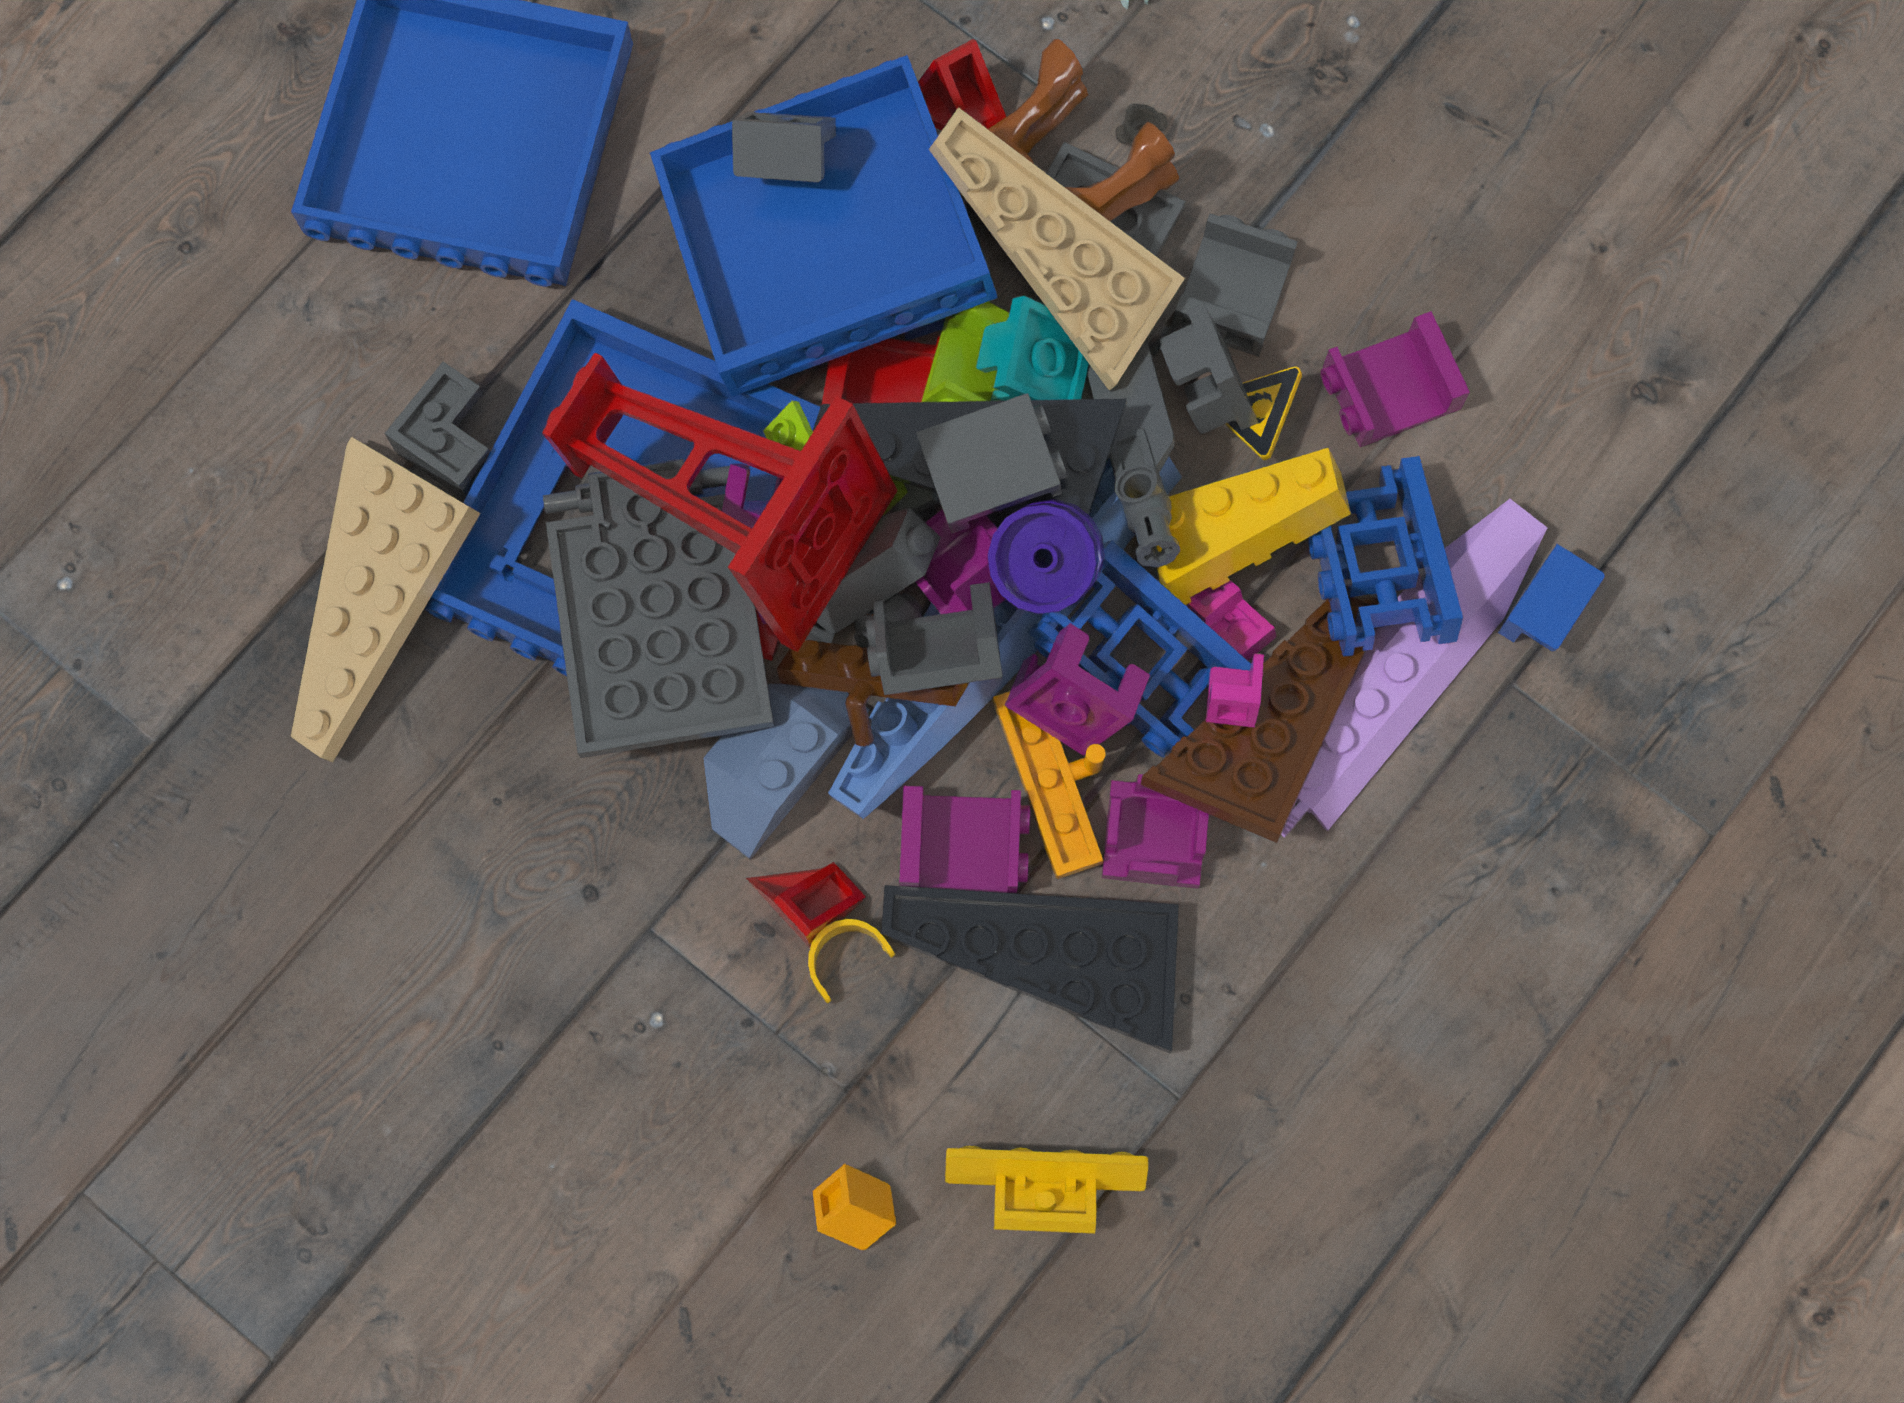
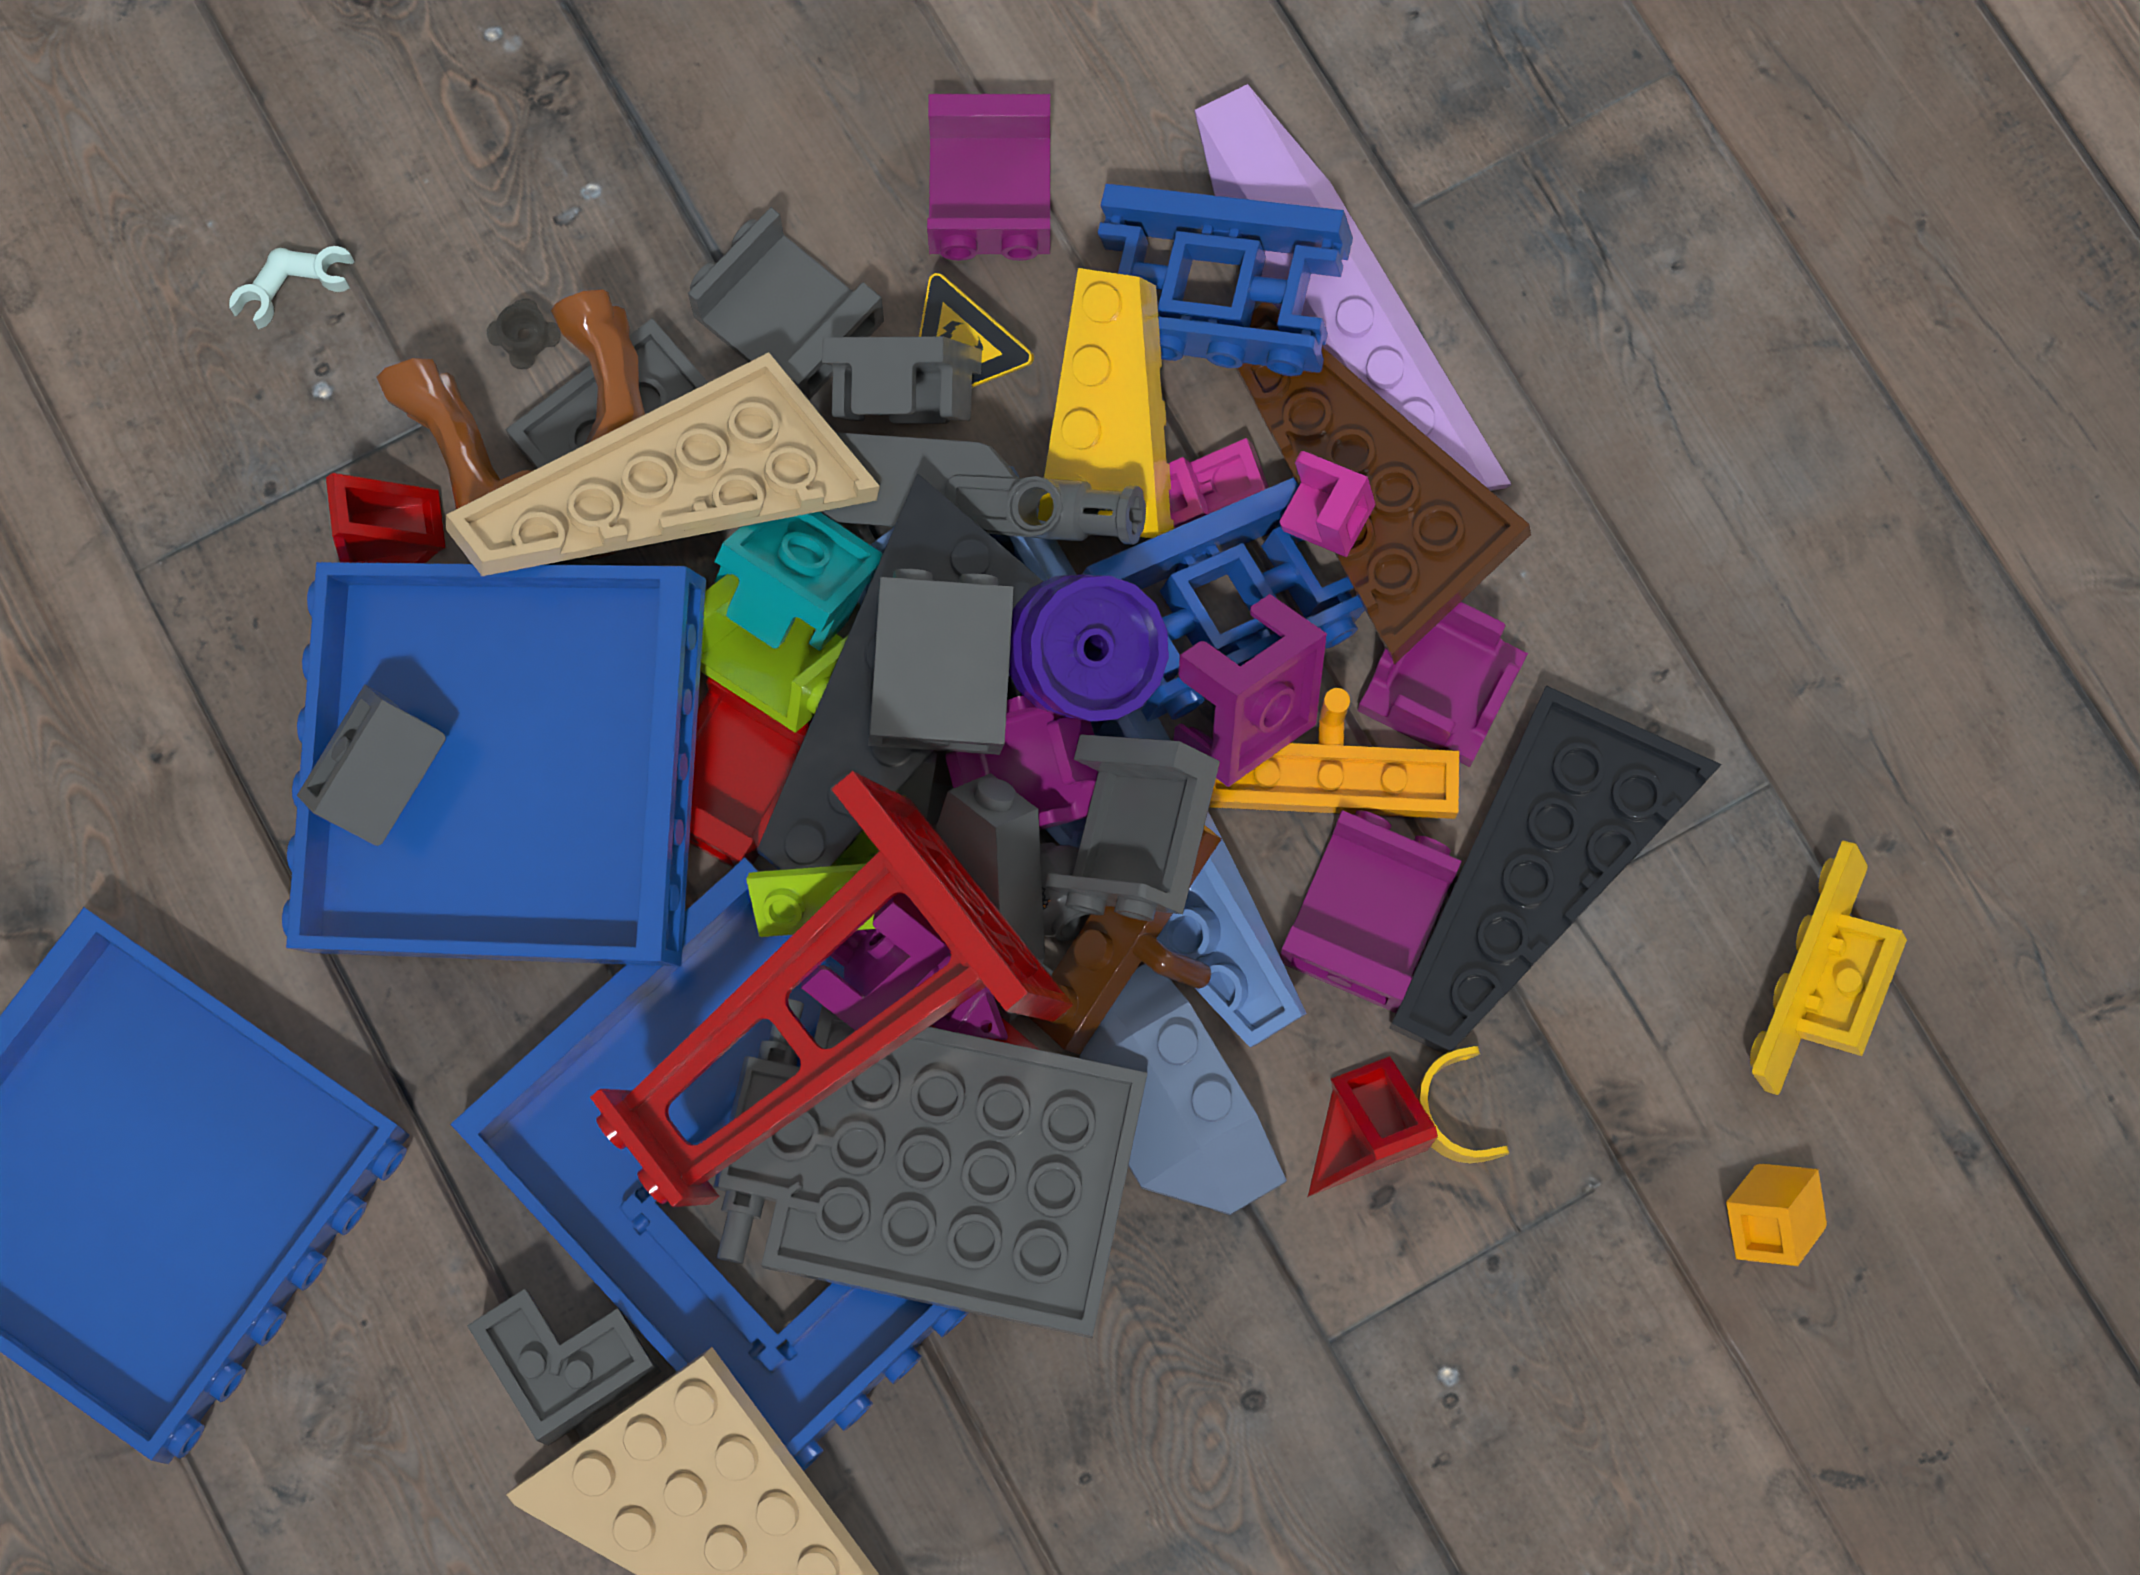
camera: 70 degrees left, 0 degrees up
blue panel [1498,544,1605,651] -> none

